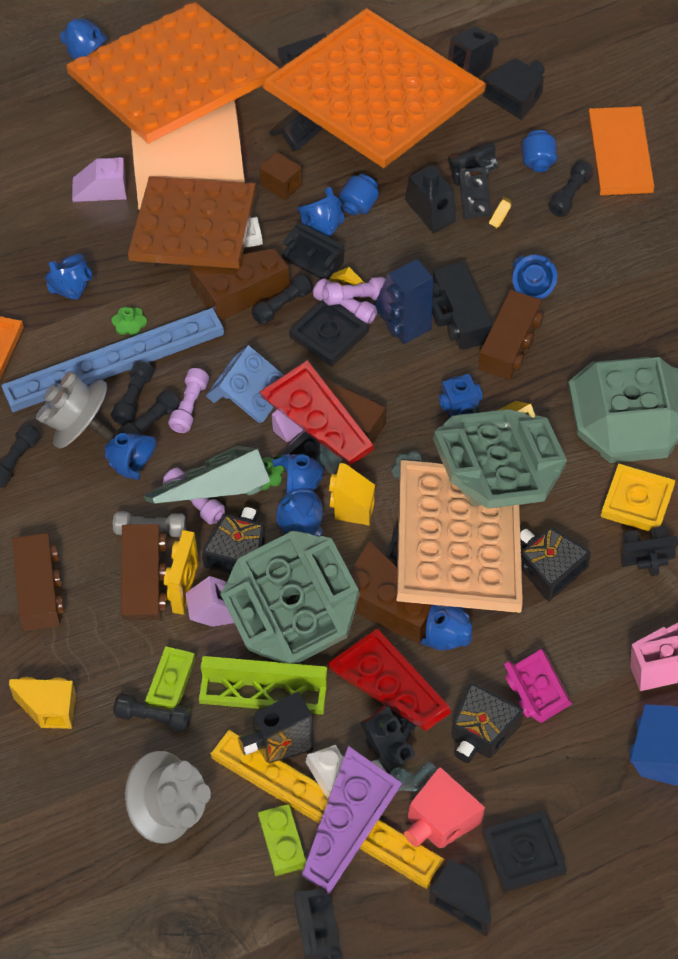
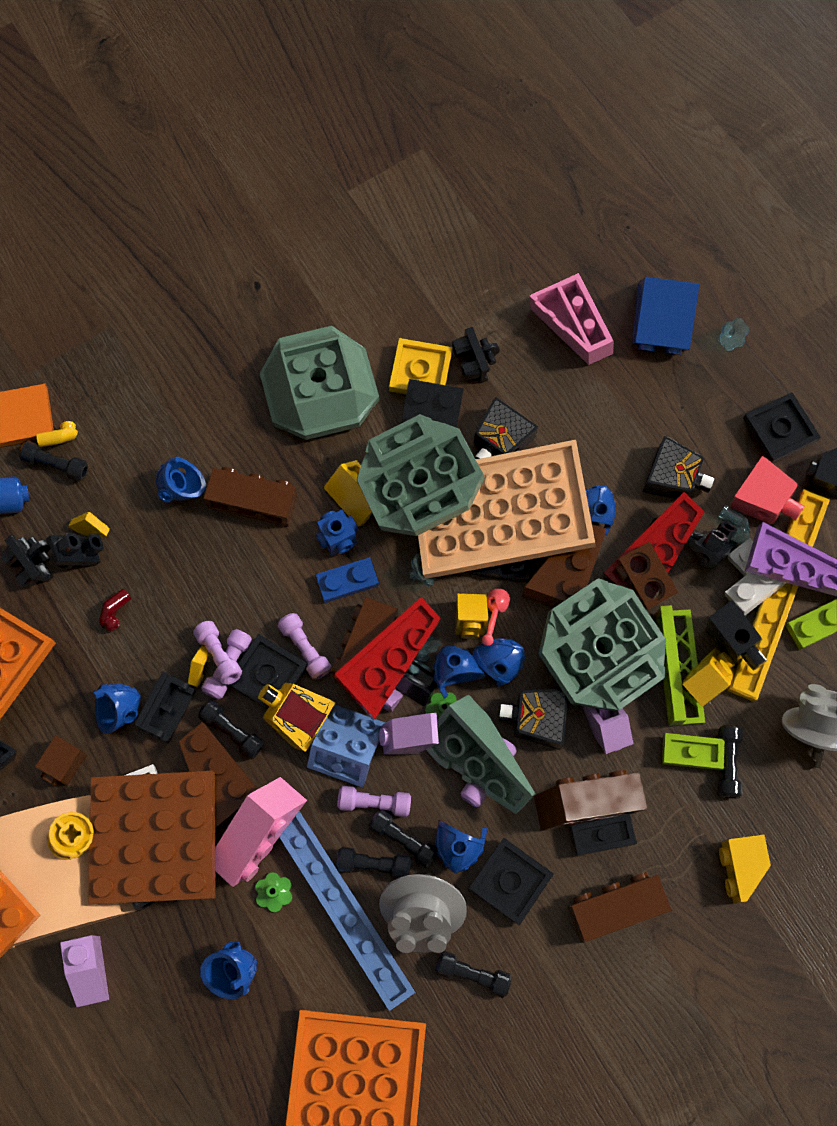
camera: 105 degrees left, 15 degrees up
light grey piece [113,511,186,537] -> none
yellow plate [164,530,199,615] -> none
blue head [339,174,379,216] -> none
dark blue wedge [374,259,433,344] -> none
black torso [405,166,456,234] -> none
black piece [432,261,492,350] -> none
dark pink bracket [504,649,573,723] -> none
none -> yellow arm [37,421,78,447]
none -> yellow wheel [46,812,94,860]
none -> dark red arm [99,589,131,632]
none -> bright pink wedge [215,777,307,887]
none -> torso [258,683,335,752]
none -> lavender piece [278,613,332,680]
none -> blue plate [316,557,379,603]
none -> lavender slope [379,713,439,754]
none -> black plate [401,379,464,428]
none -> black plate [469,838,554,926]
none -> coral hinge [482,588,510,646]
none -> black plate [570,813,637,857]
none -> reddish brown brick [615,541,679,610]
none -> yellow slope [683,648,735,707]
none -> clear light blue plant [718,318,749,351]

